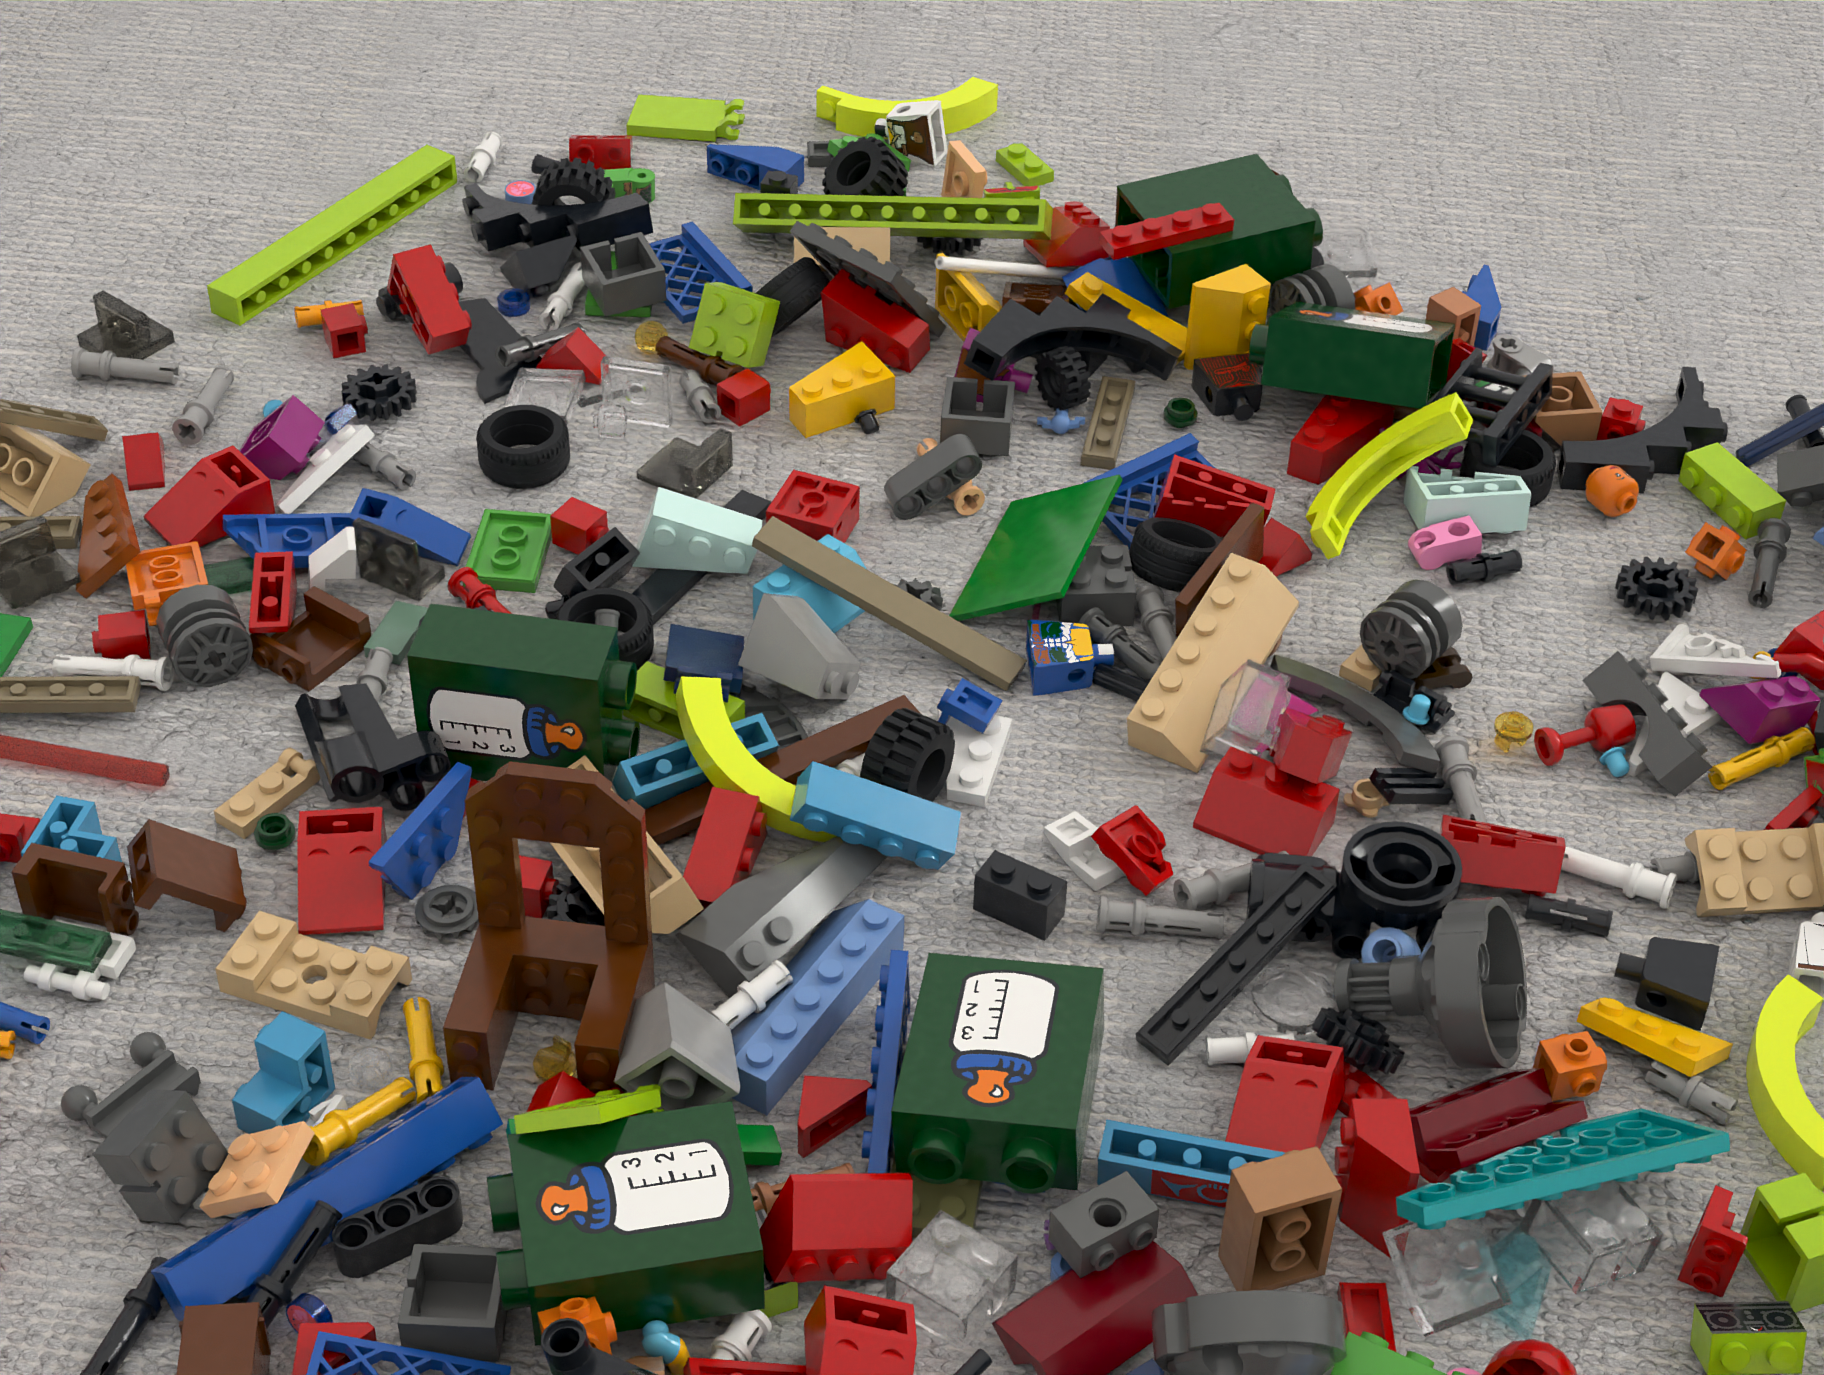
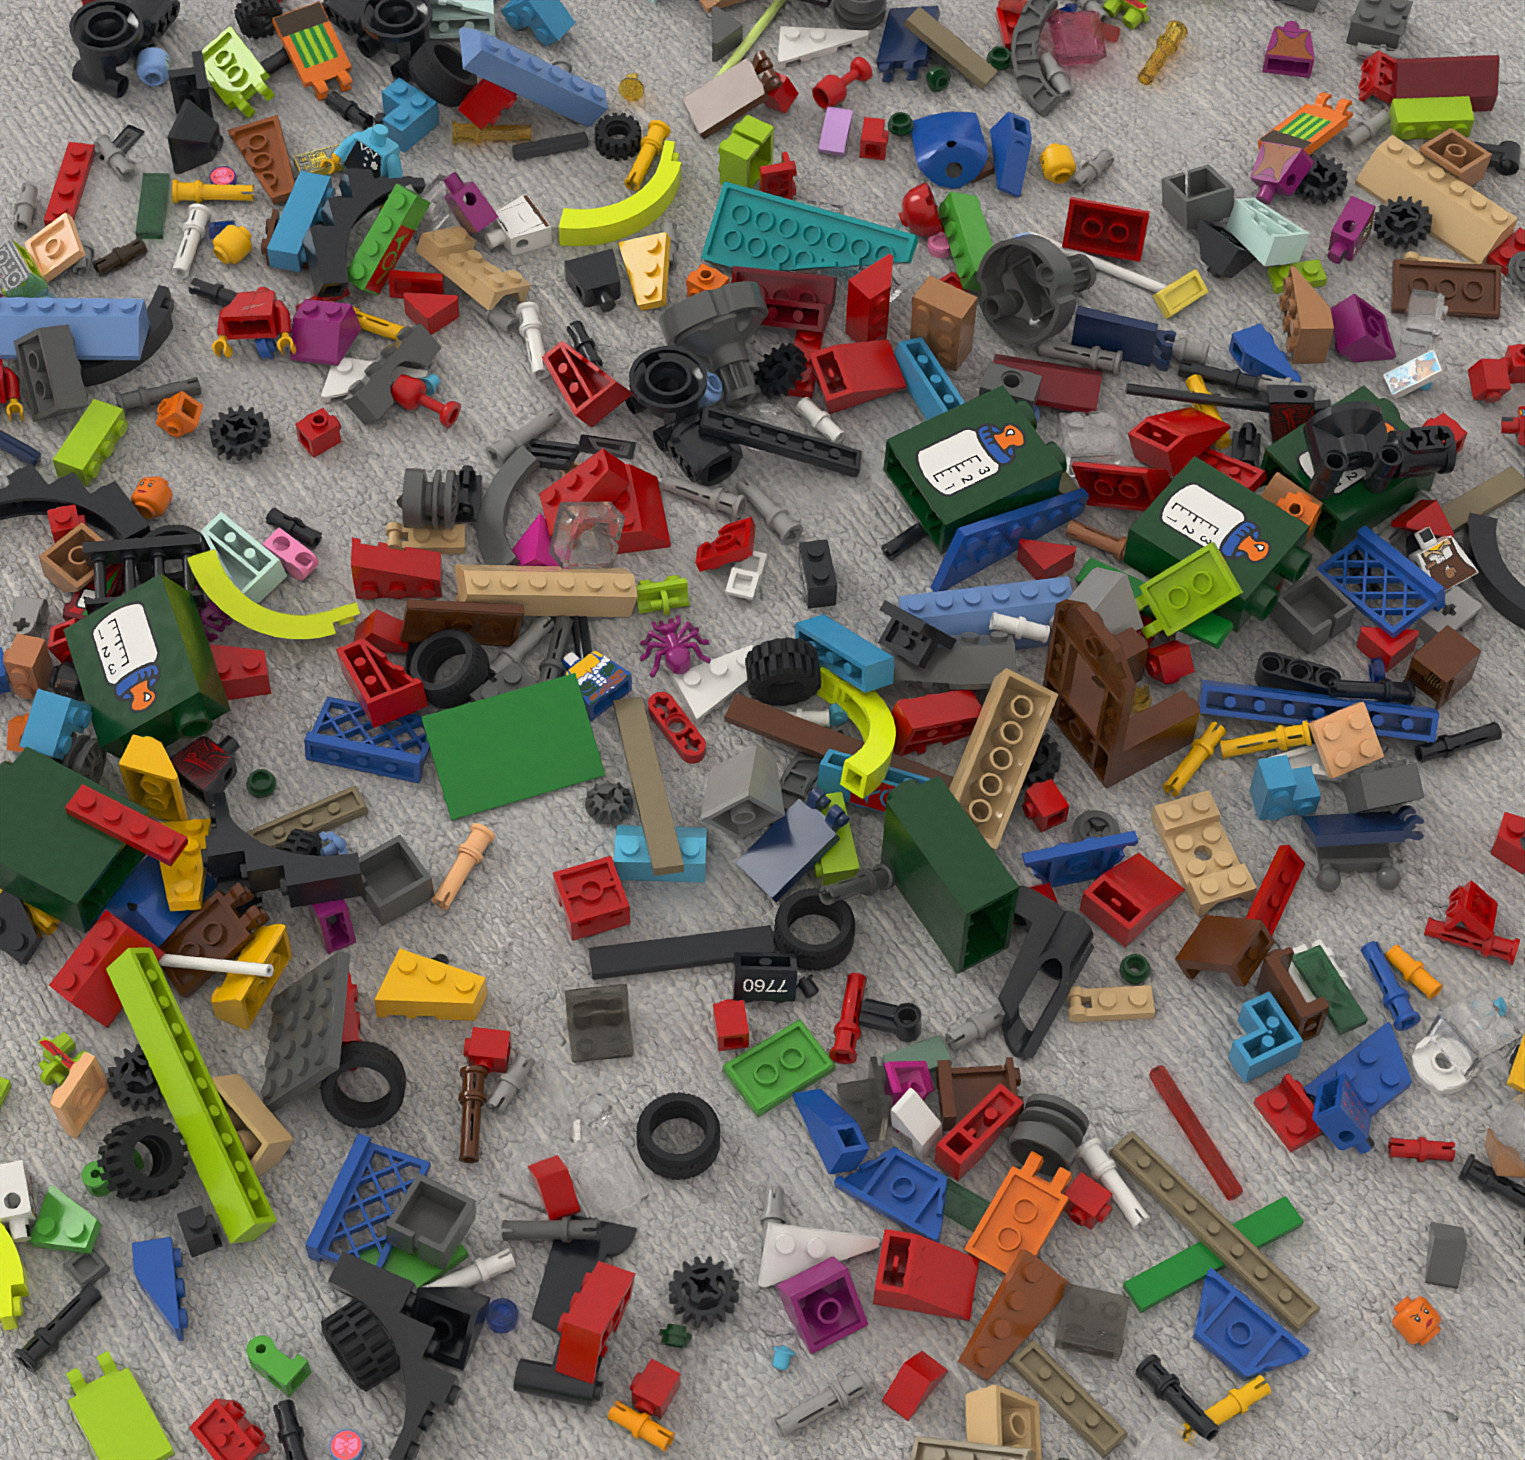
camera: 130 degrees left, 15 degrees up
clear blue tile [324,404,357,435] -> none
light aqua wedge [632,487,763,574] -> none
clear yellow plate [635,321,668,354] -> none
lime piece [689,282,780,368] -> none
dark grey beam [884,434,982,520] -> none
blue bracket [937,678,1003,734] -> none
medium azure piece [1403,694,1431,725] -> none
clear yellow plate [1494,711,1534,753] -> none
white wing [1650,624,1781,679] -> none
lime brick [1690,1301,1807,1375] -> none
none -> black pin [13,1283,103,1373]
none -> dark azure brick [19,689,92,760]
none -> red brick [295,408,342,458]
none -> red wedge [351,537,443,600]
none -> red slope [403,292,460,335]
none -> lime hips [636,575,690,616]
none -> magenta animal [640,615,711,678]
none -> red beam [648,692,706,764]
none -> dark green plate [659,1324,692,1348]
none -> black bracket [878,600,957,669]
none -> dark pink slope [879,1061,935,1134]
none -> red plate [1245,844,1305,936]
none -> dark blue tile [1301,805,1424,847]

